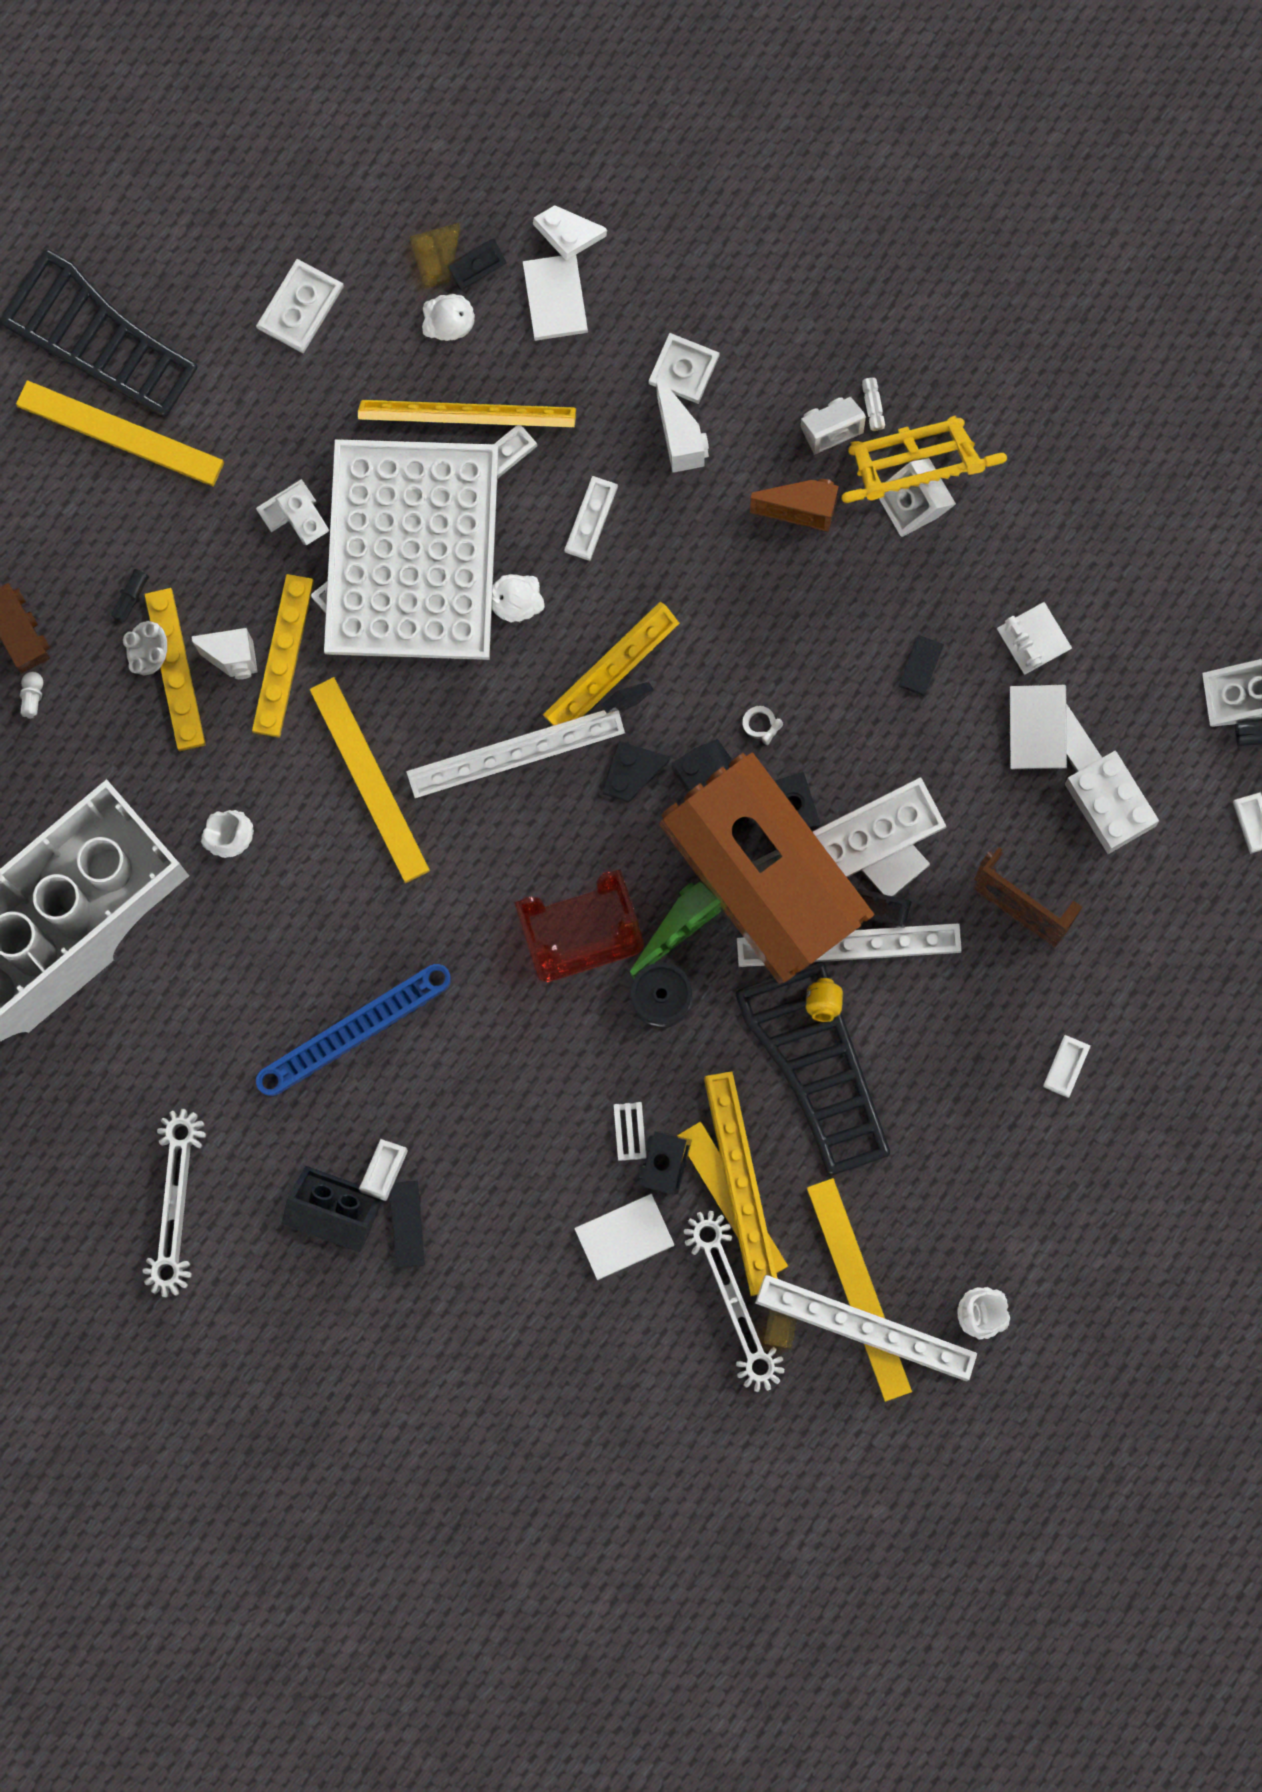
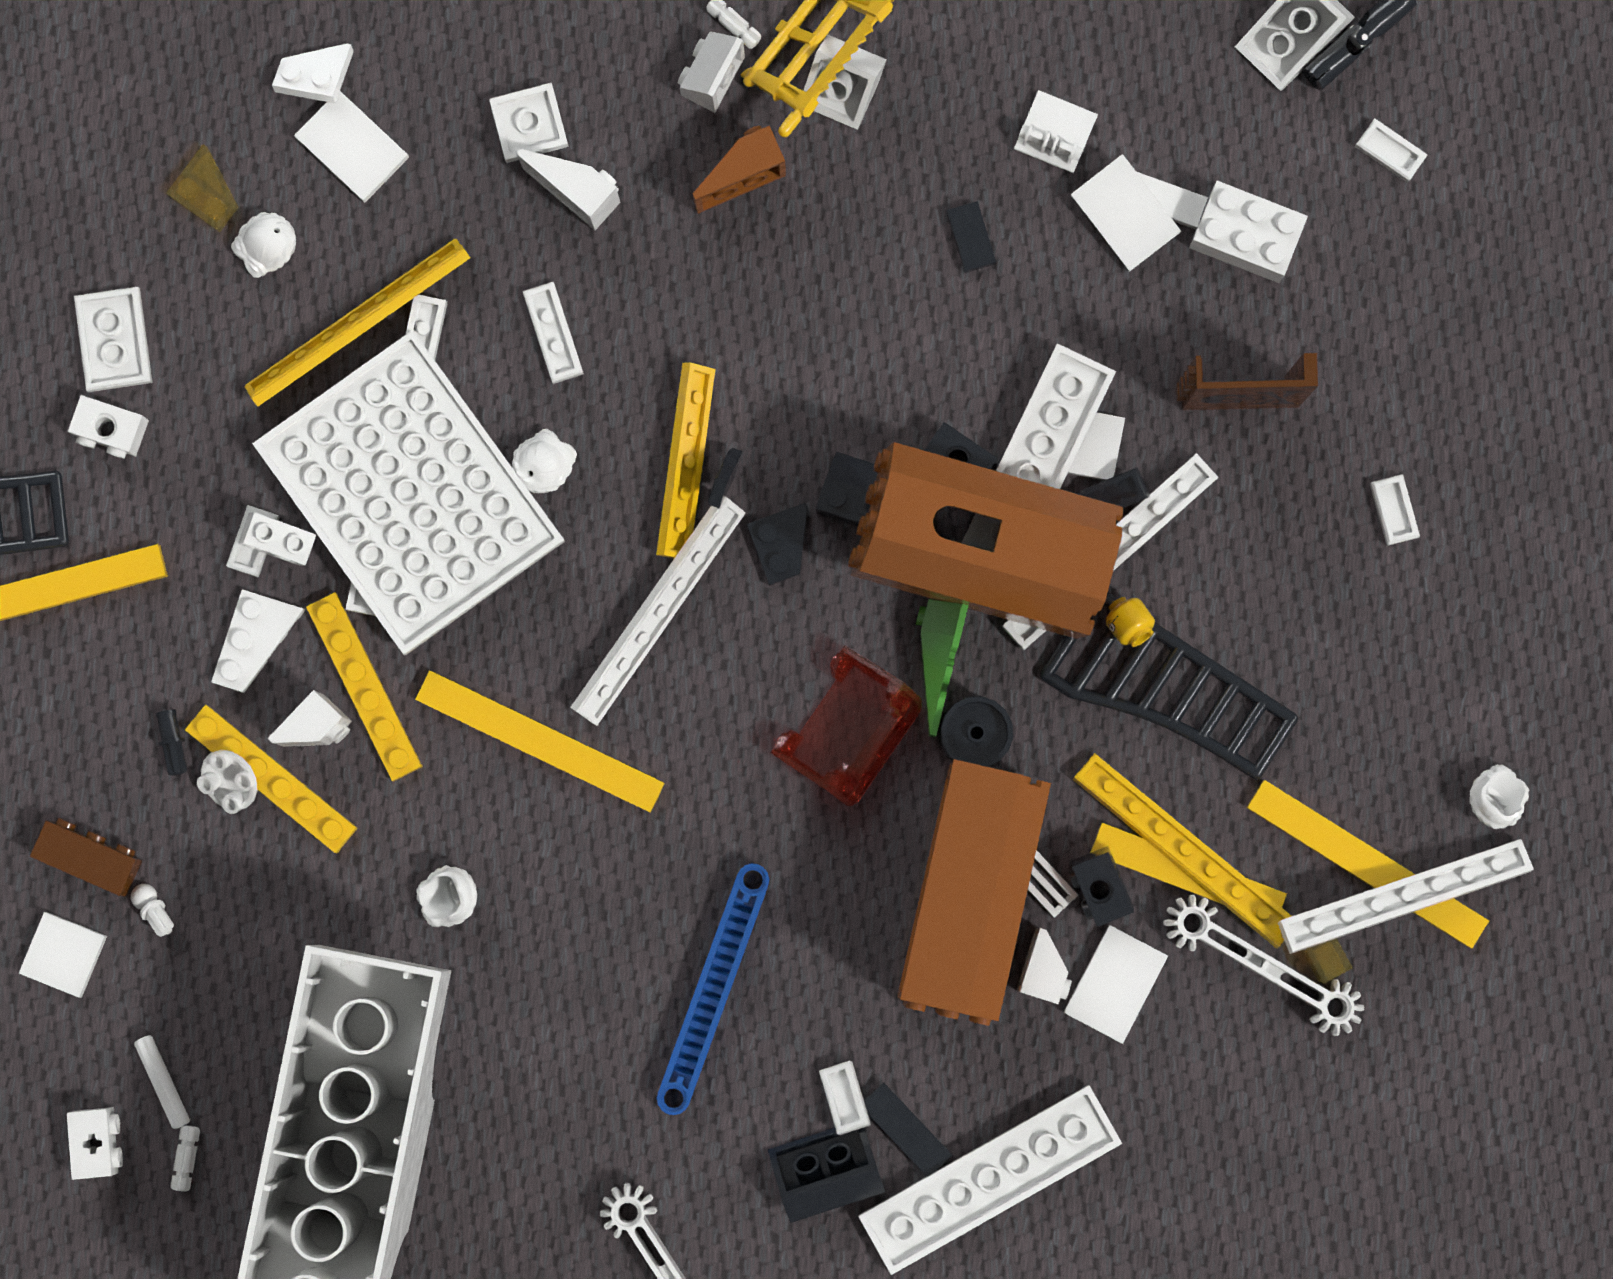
camera: 40 degrees left, 5 degrees up
black plate [447,238,507,290] -> none
white piece [743,706,783,745] -> none
none -> white brick [68,395,149,459]
none -> white wing [212,590,305,693]
none -> white plate [858,1085,1122,1275]
none -> dark orange panel [897,759,1051,1026]
none -> white slope [1016,928,1072,1004]

